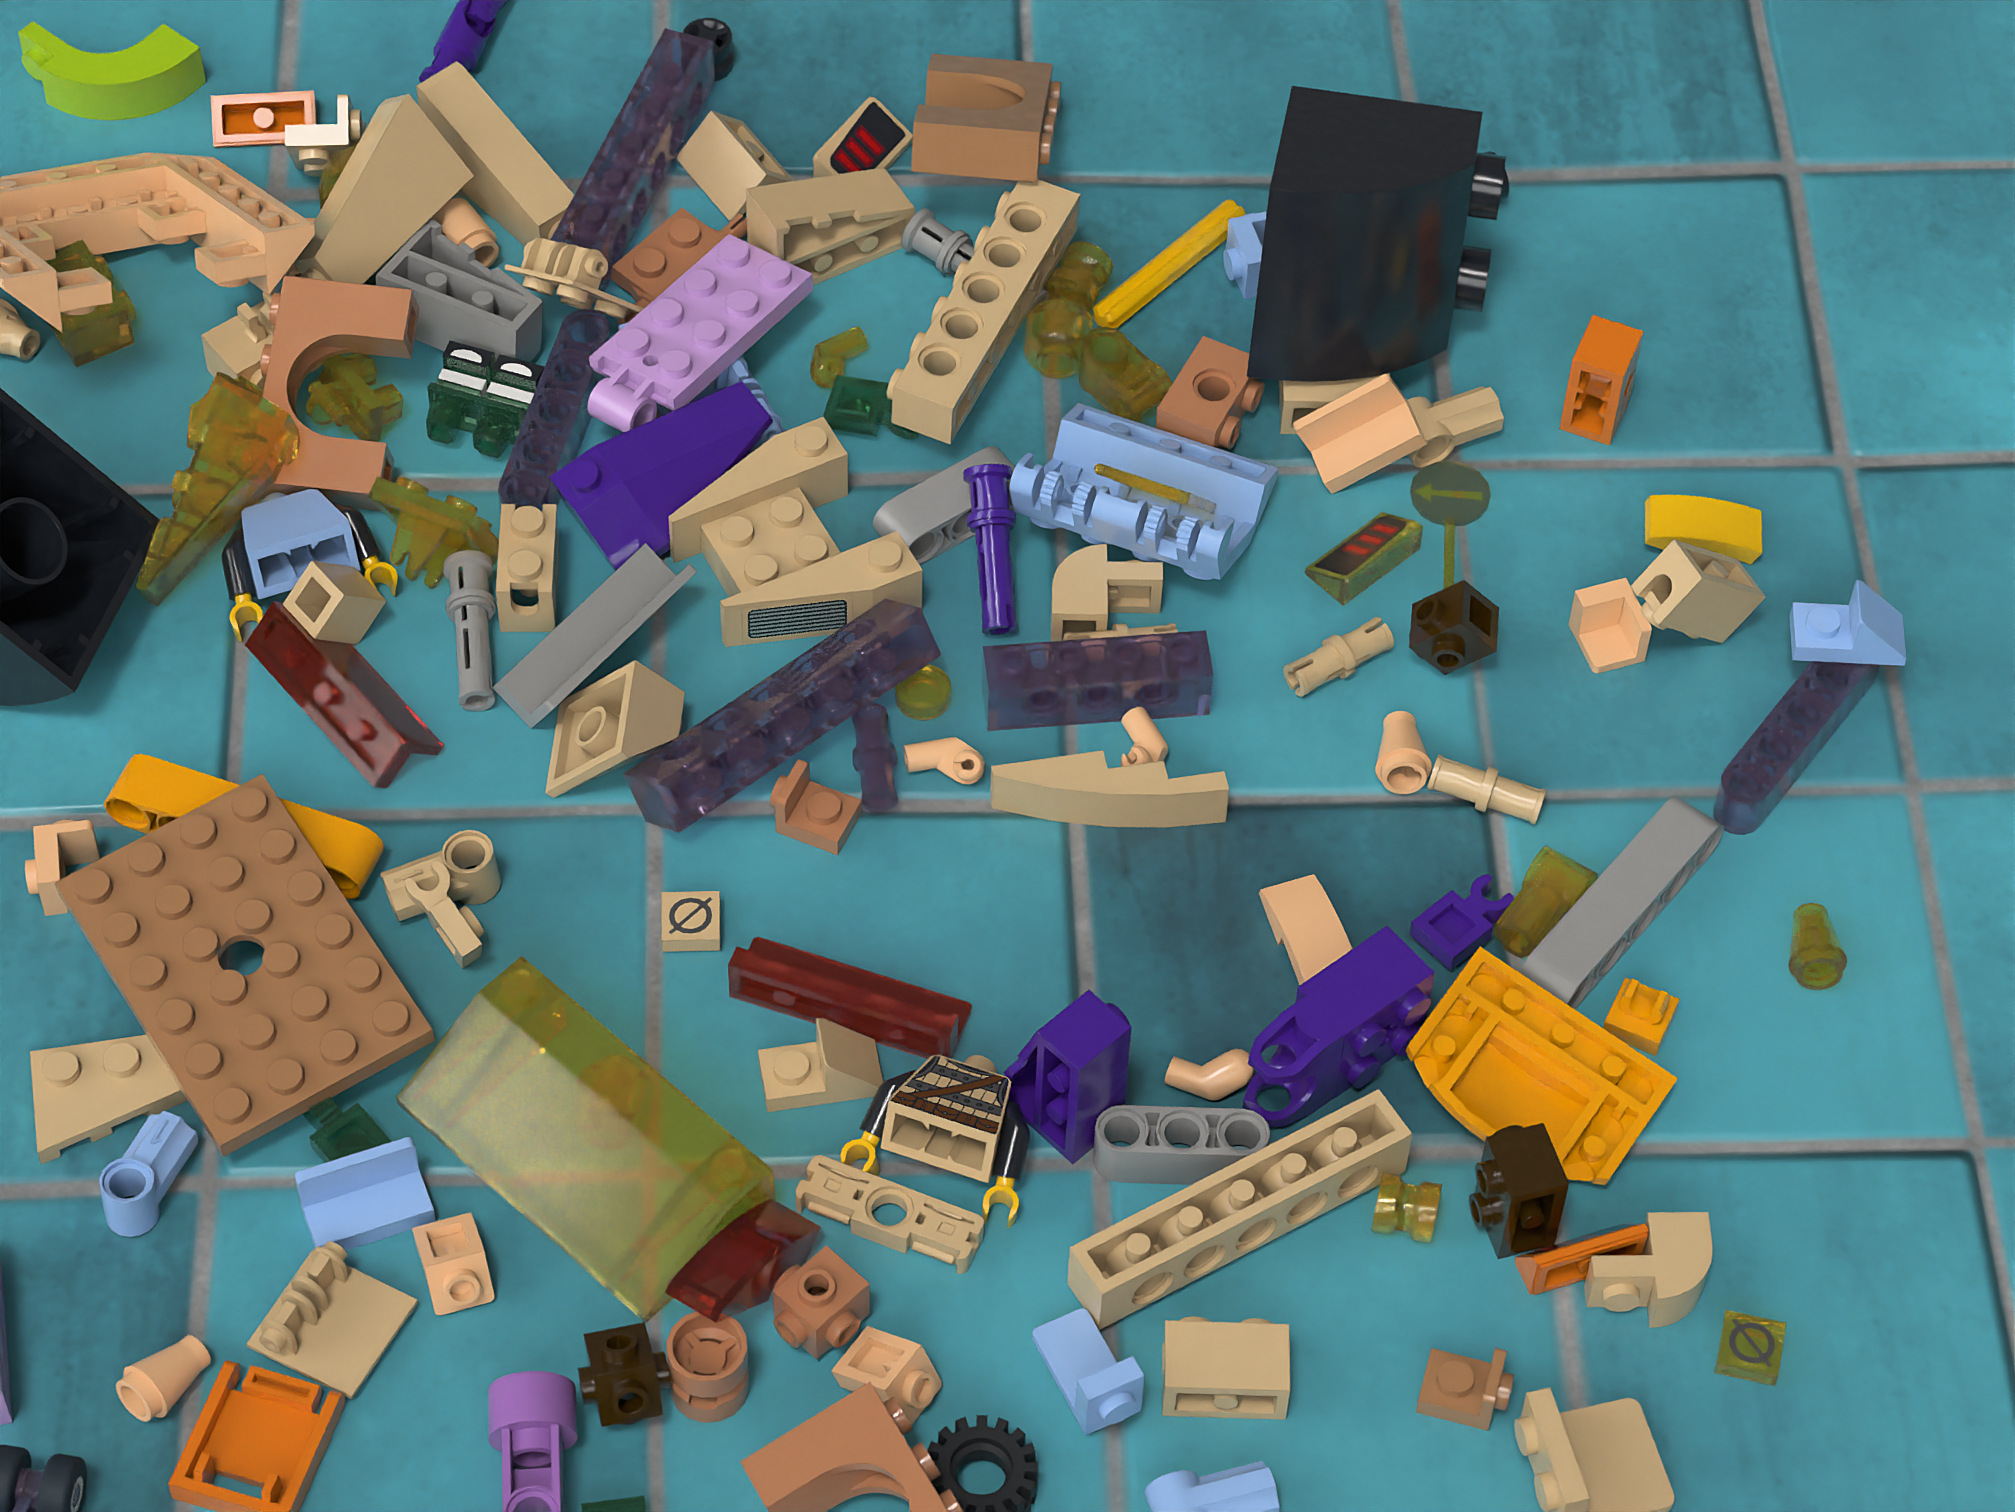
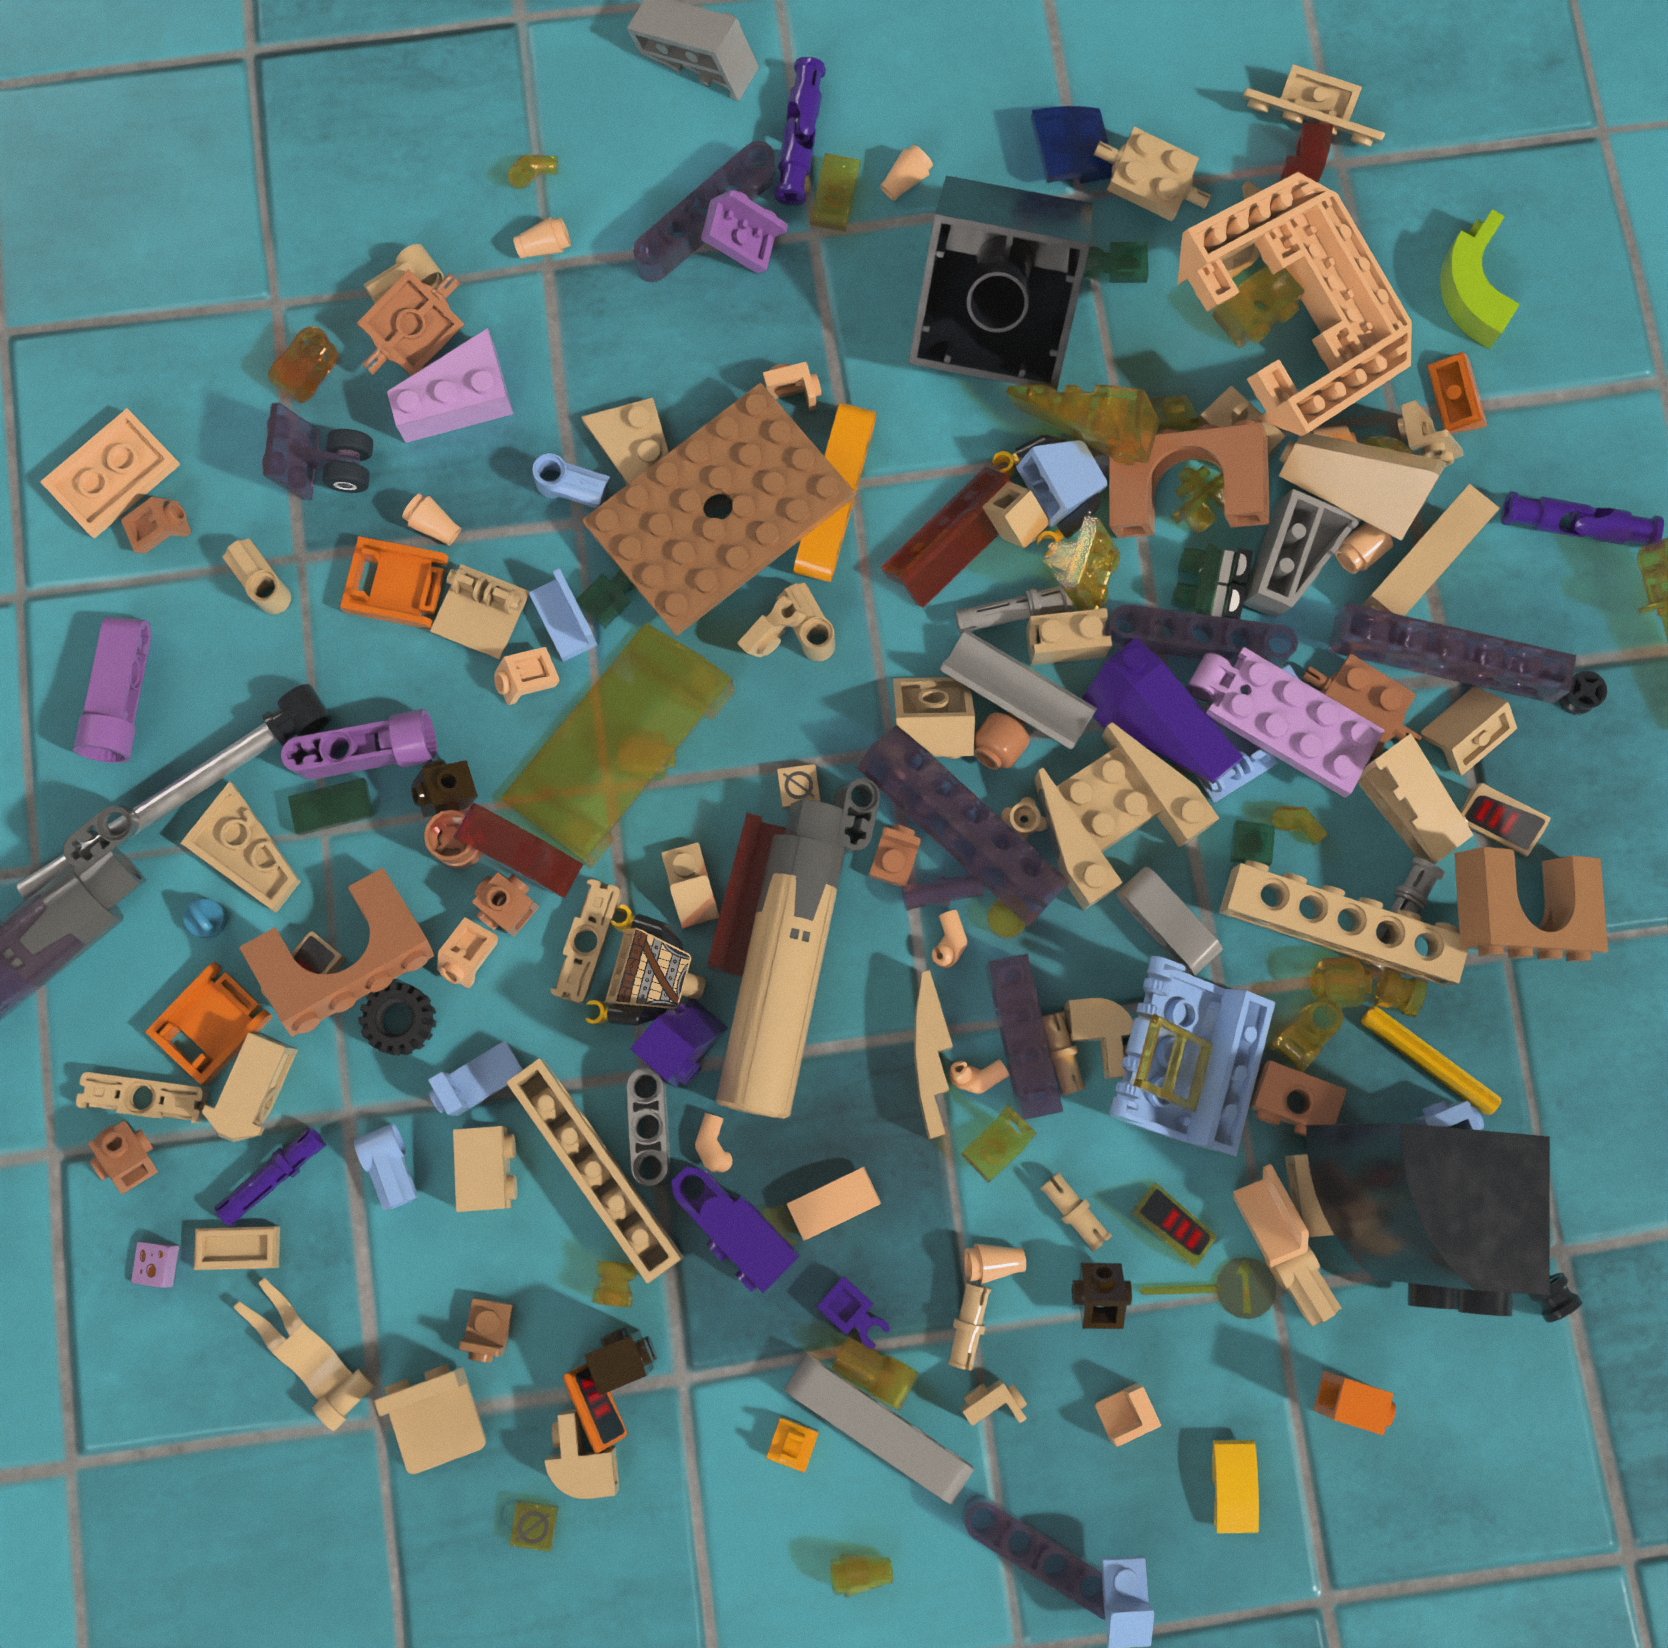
camera: 85 degrees right, 25 degrees up
tan hinge [505,237,644,320] -> none
dark purple pin [963,464,1018,635] -> none
light orange slope [1405,947,1678,1185] -> none
tan brick [1630,539,1766,643] -> none
none -> tan piece [716,778,880,1119]
none -> tan bracket [960,1380,1027,1426]
none -> clear yellow bracket [961,1105,1037,1183]
none -> nougat head [974,712,1030,770]
none -> tan plate [1001,797,1047,842]

